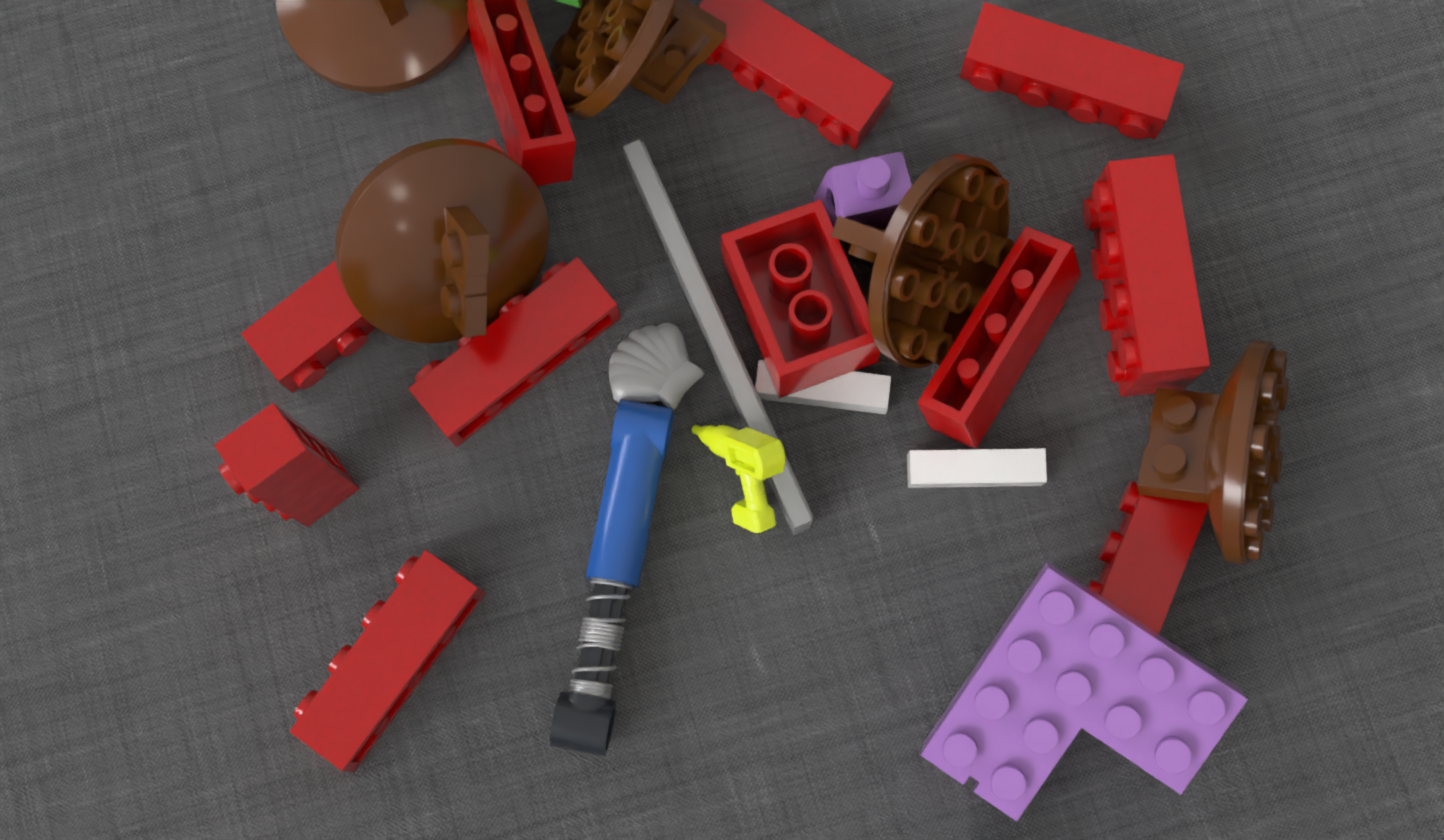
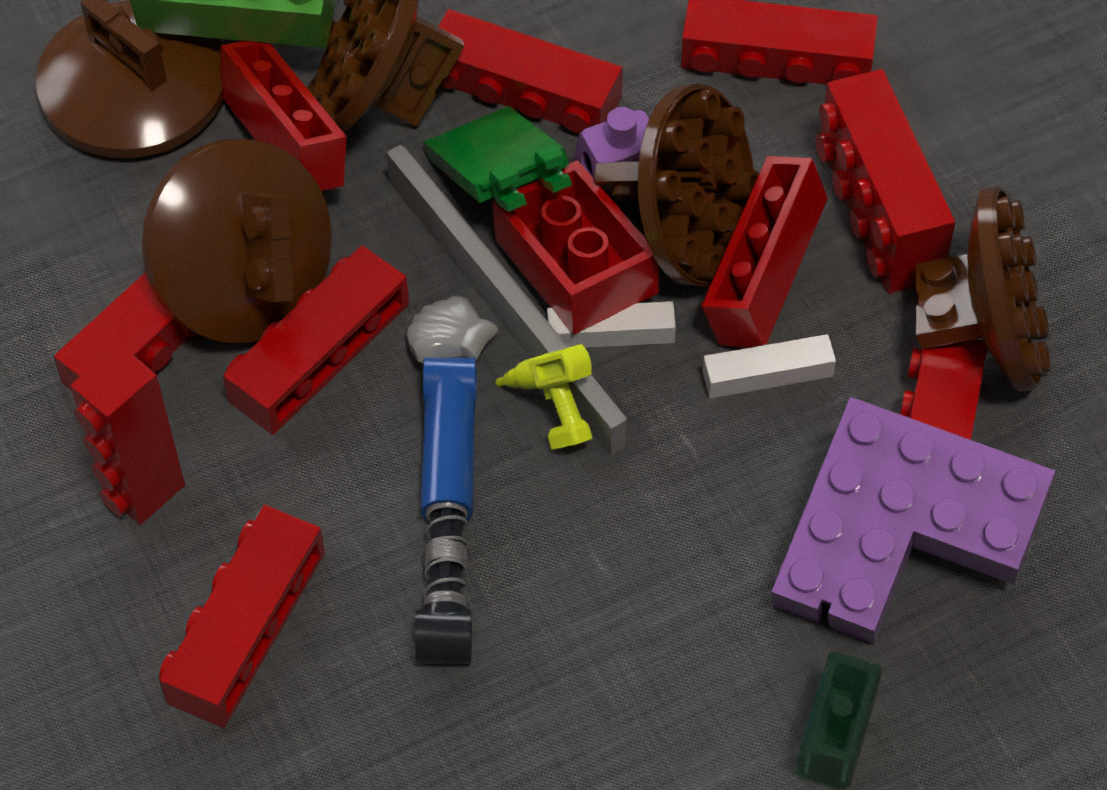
camera: 15 degrees left, 20 degrees down
none -> green tile [423,106,572,212]

